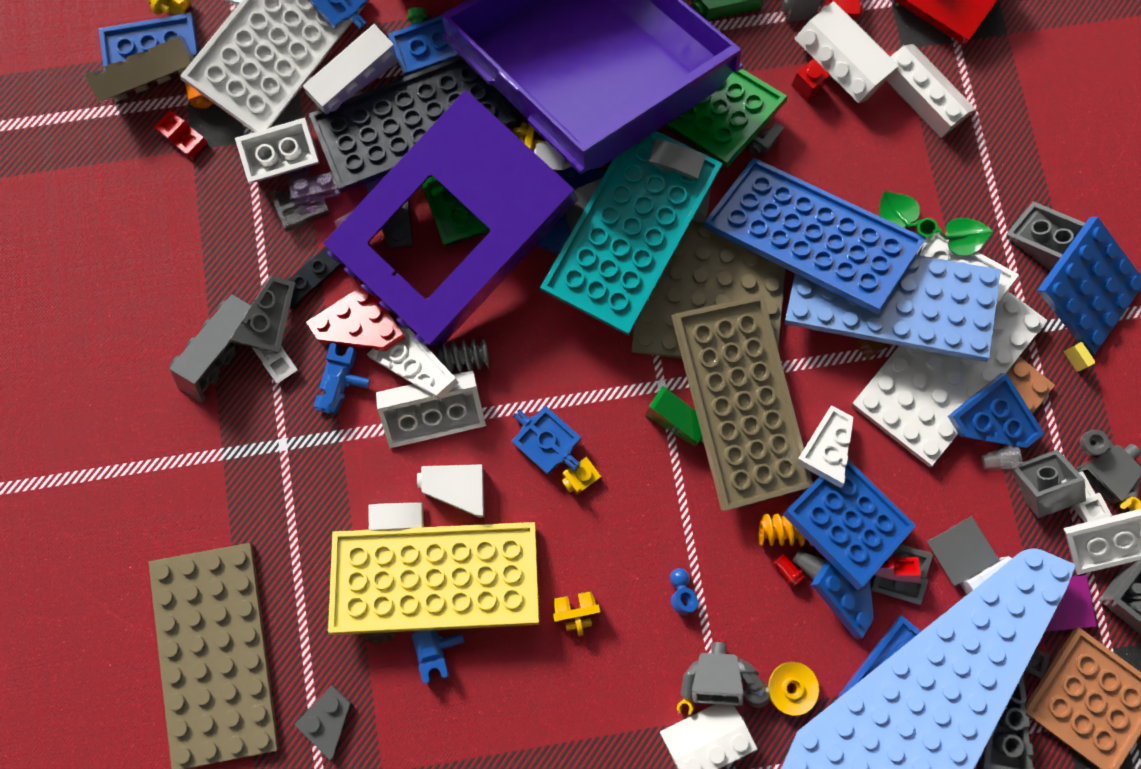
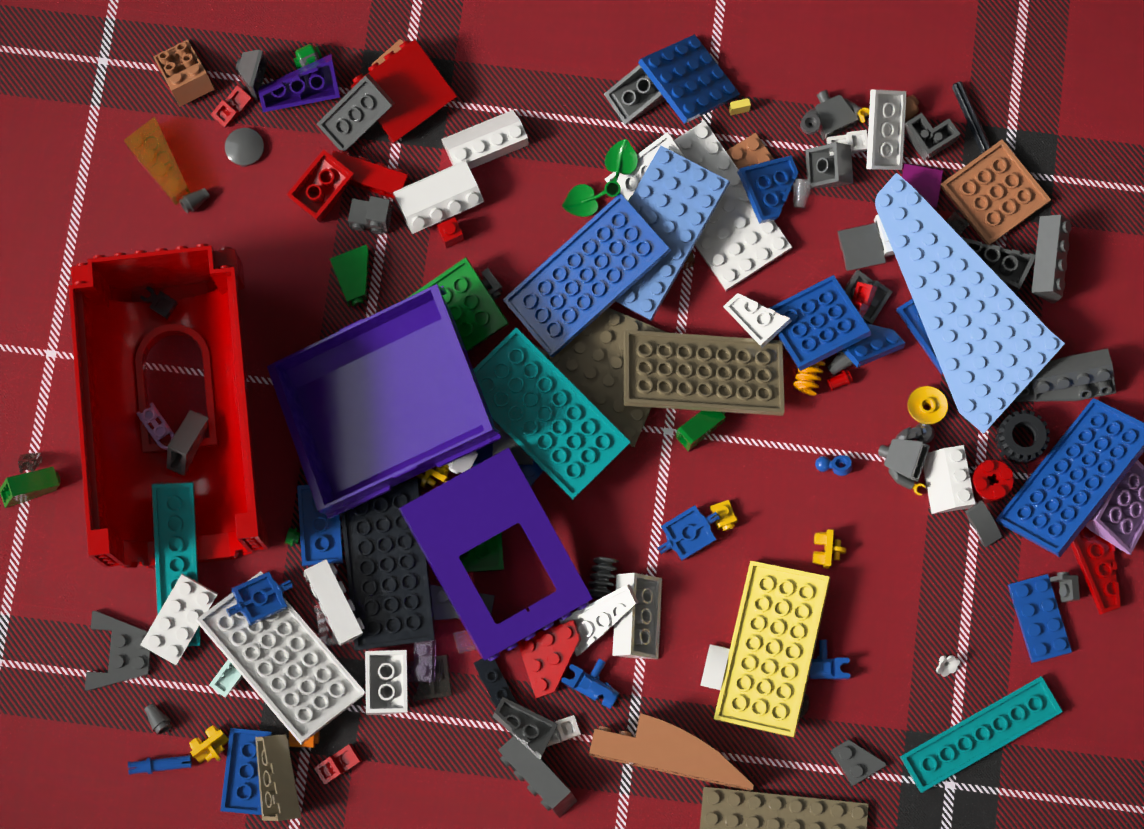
camera: 70 degrees left, 0 degrees up
white slope [417,465,484,517] -> none
dark grey slope [647,139,706,180] -> none
none -> nougat slope [589,713,754,791]

